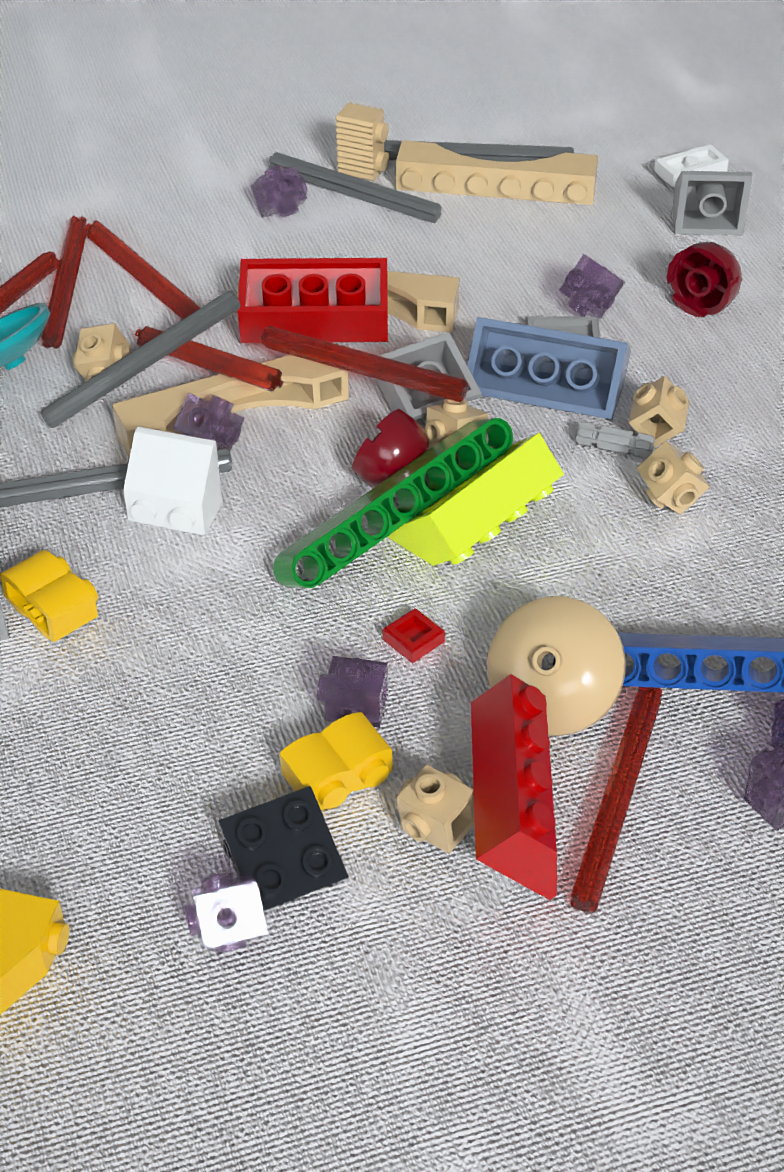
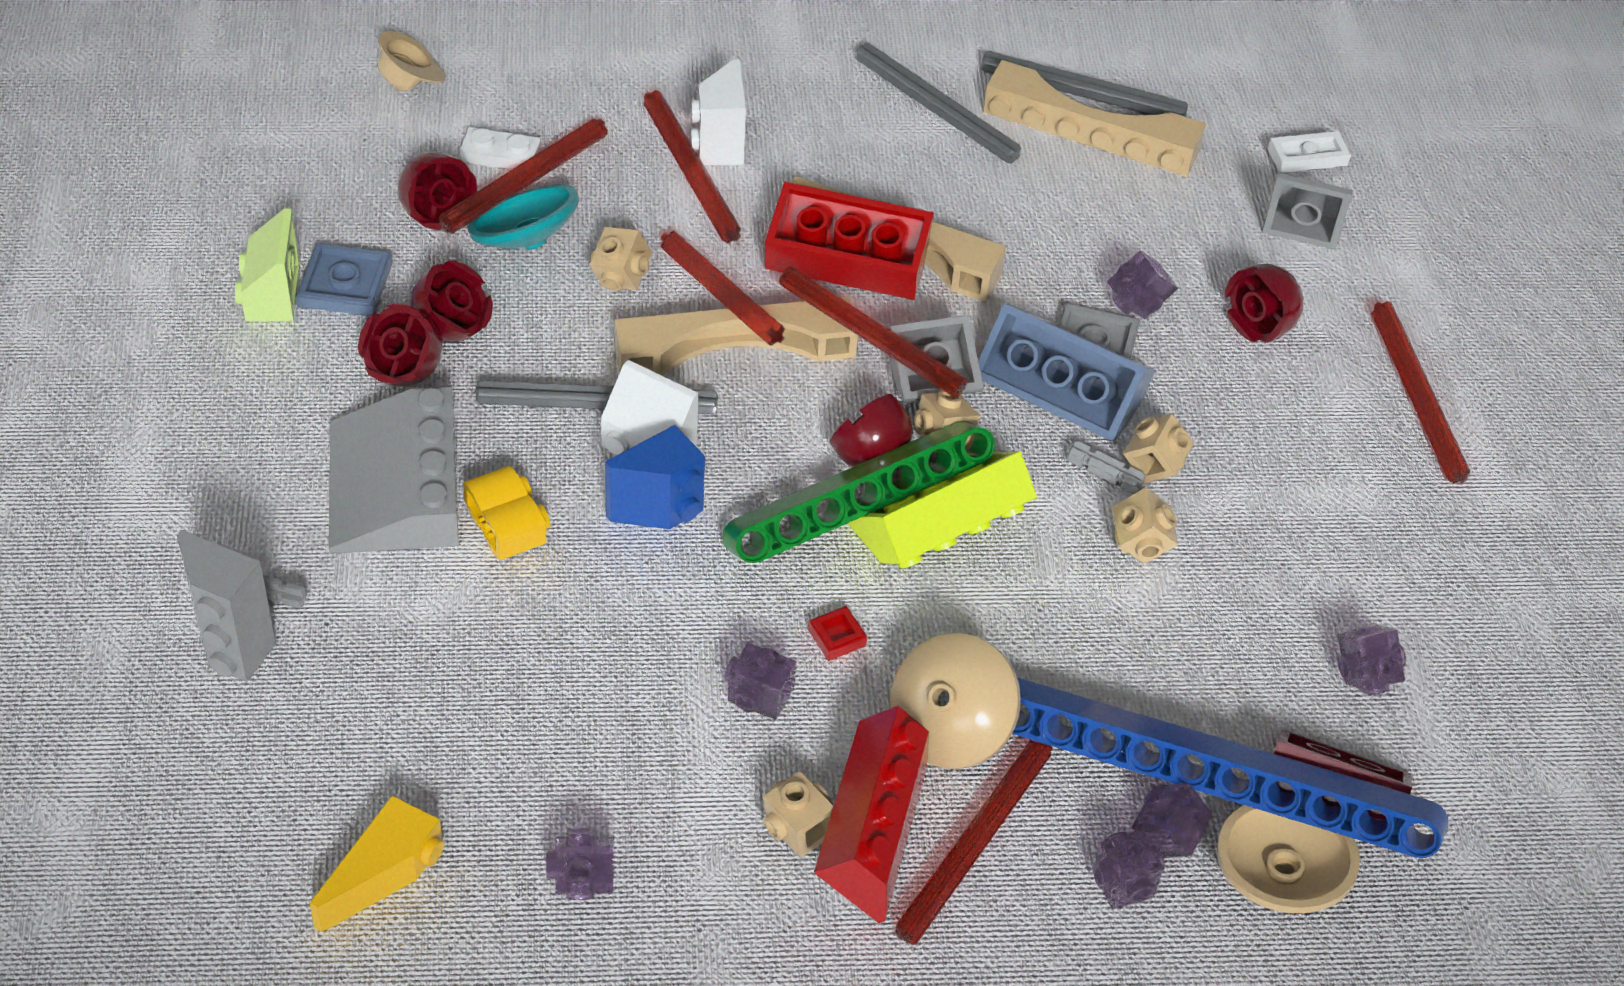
camera: 10 degrees right, 5 degrees up
clear red axle [41,216,88,349] -> none
dark grey axle [41,291,241,428] -> none
clear purple brick [173,392,245,451] -> none
black hinge [218,786,349,915] -> none
clear purple brick [250,165,307,218] -> none
yellow brick [279,712,393,811] -> none
tan brick [335,102,389,182] -> none
none -> blue slope [605,425,705,529]
none -> white slope [691,59,746,166]

